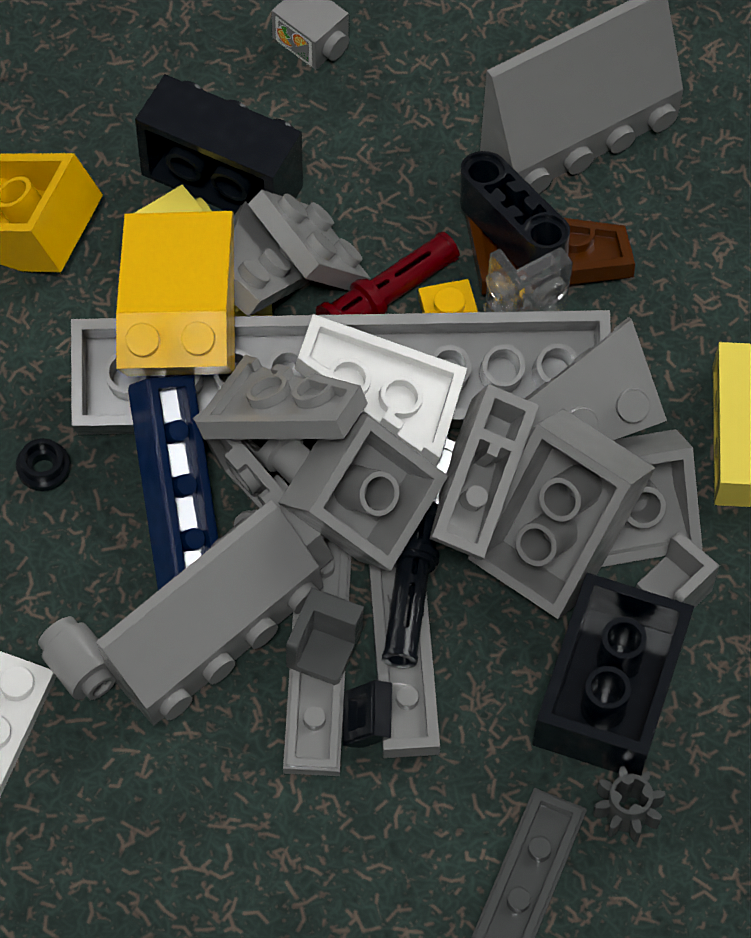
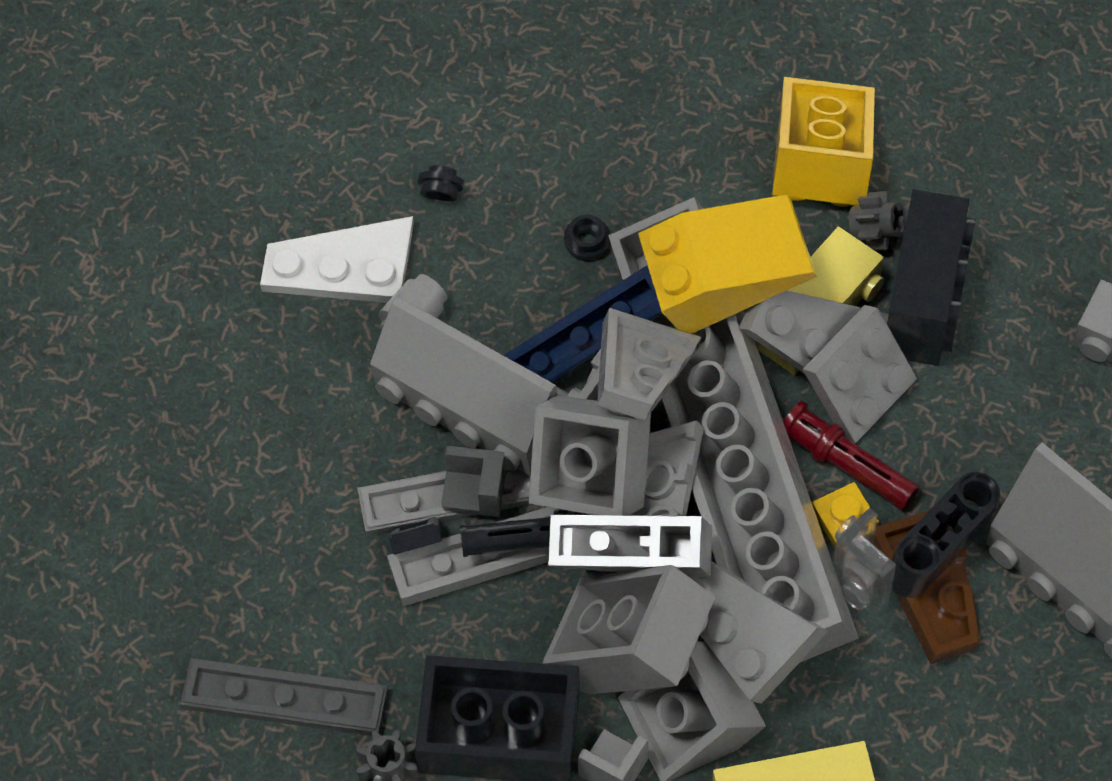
camera: 80 degrees right, 0 degrees up
white wing [294,314,467,466] -> none
none -> dark grey gear [849,191,907,250]

